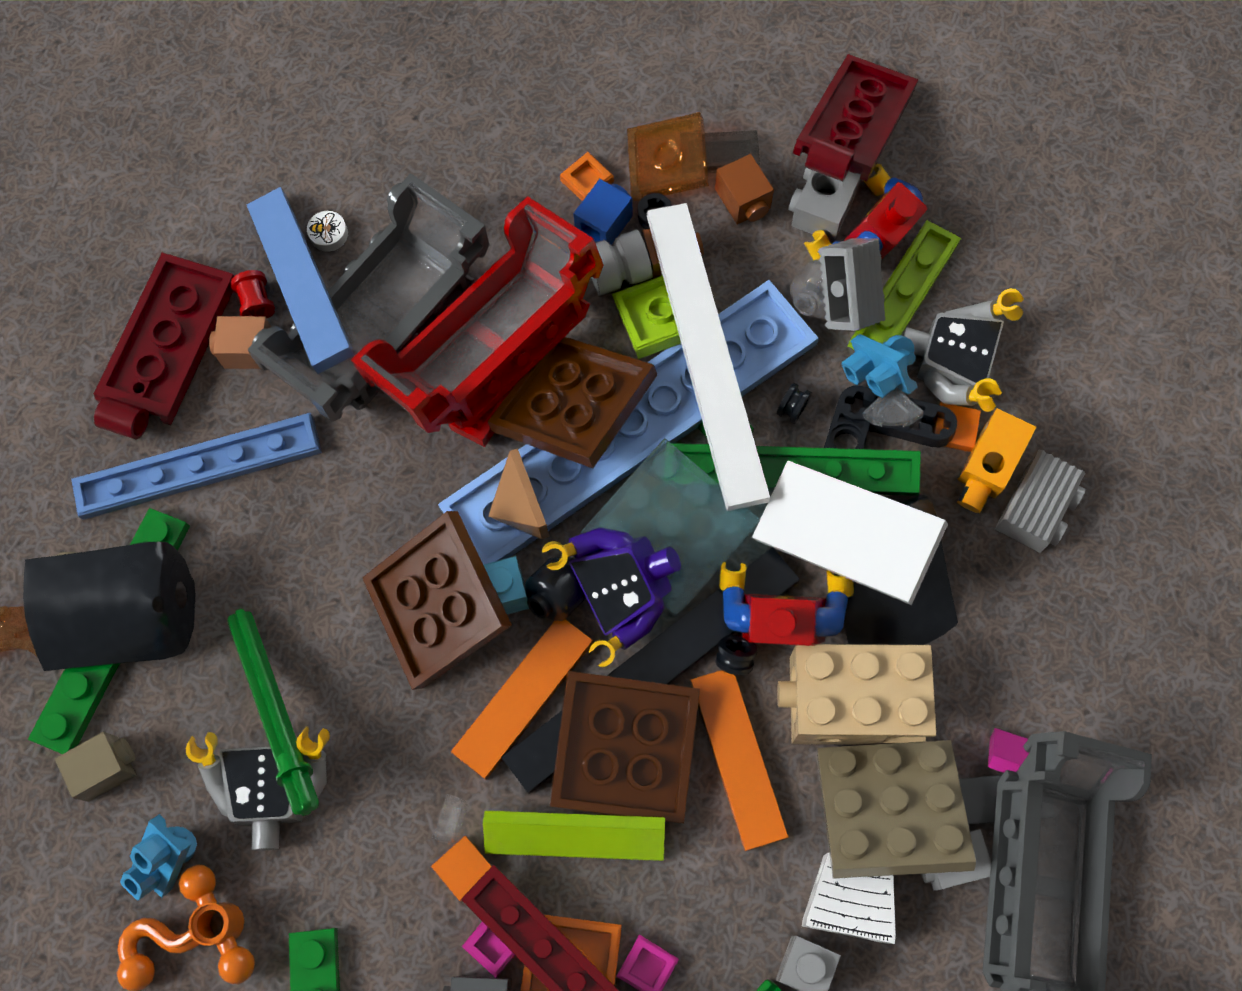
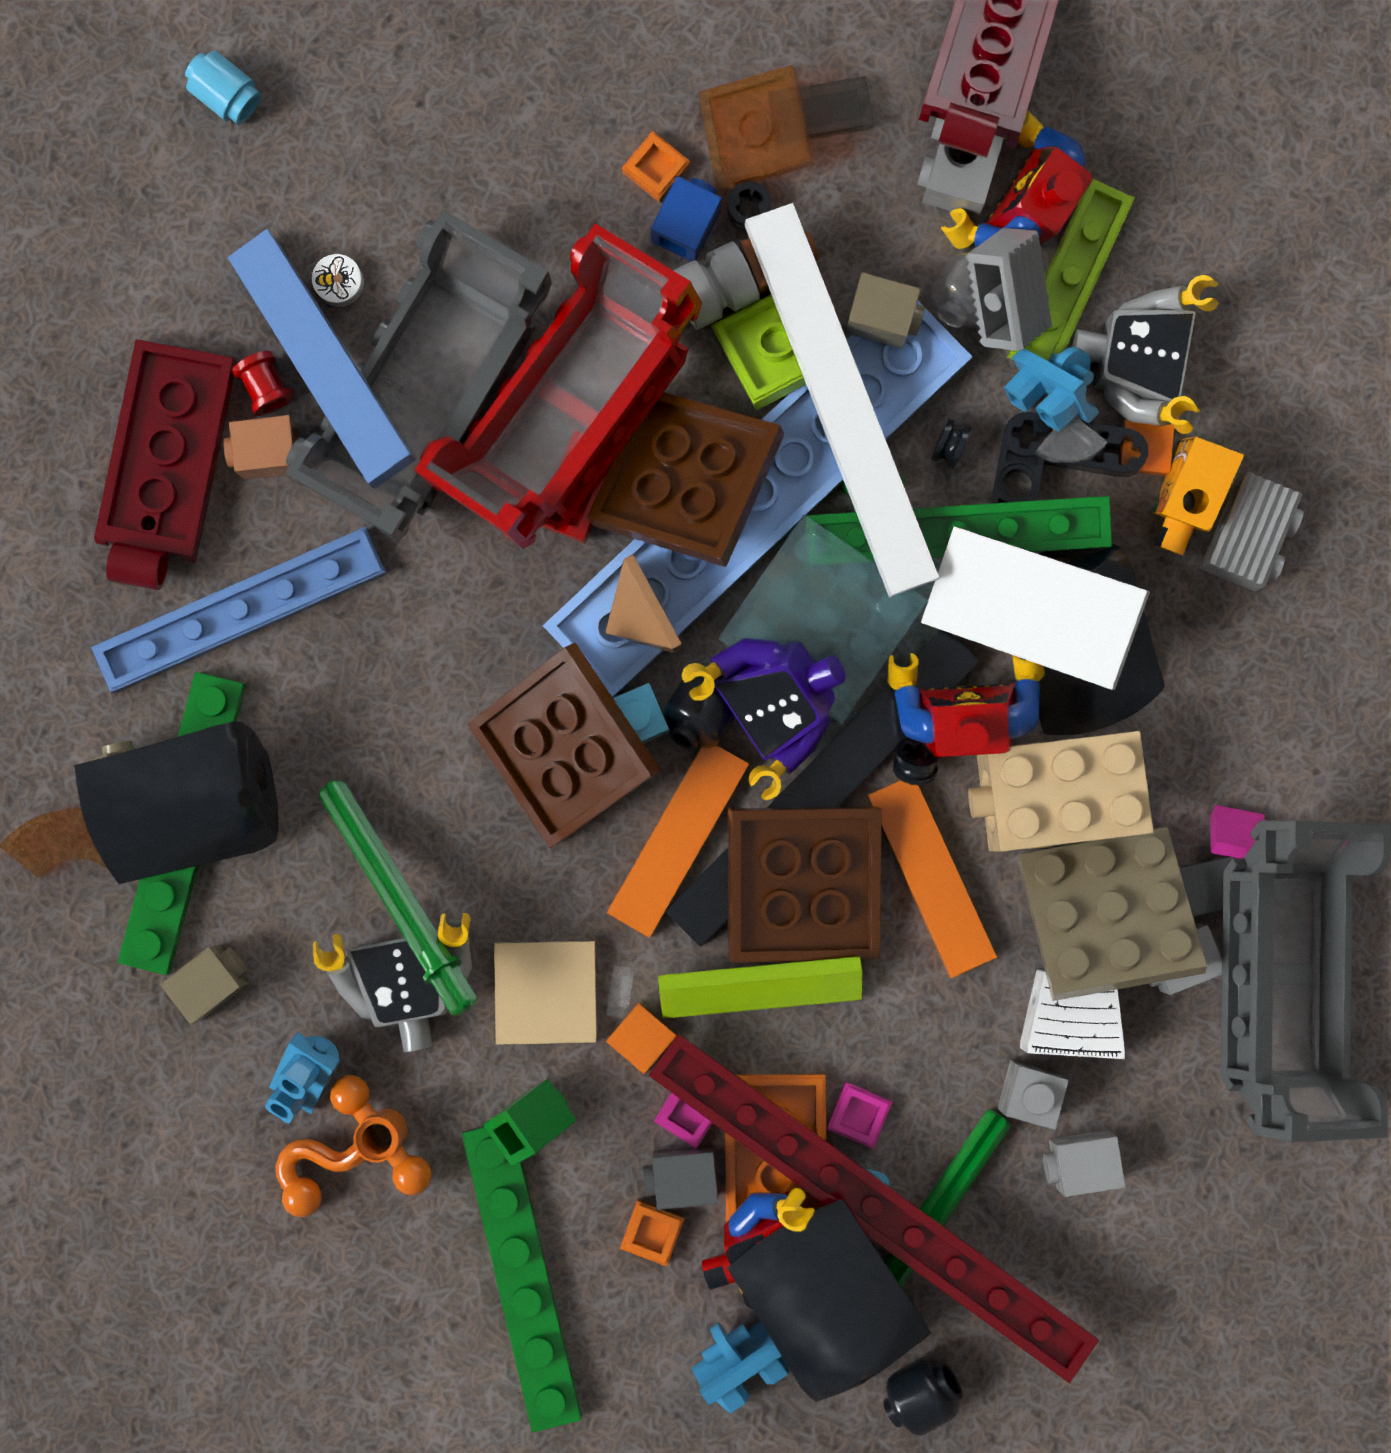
camera: 15 degrees left, 15 degrees up
dark orange brick [715,154,774,225] -> none
none -> medium azure brick [185,51,262,125]
none -> green brick [483,1079,577,1166]
none -> tan tile [494,941,597,1045]
none -> dark tan brick [845,272,925,349]

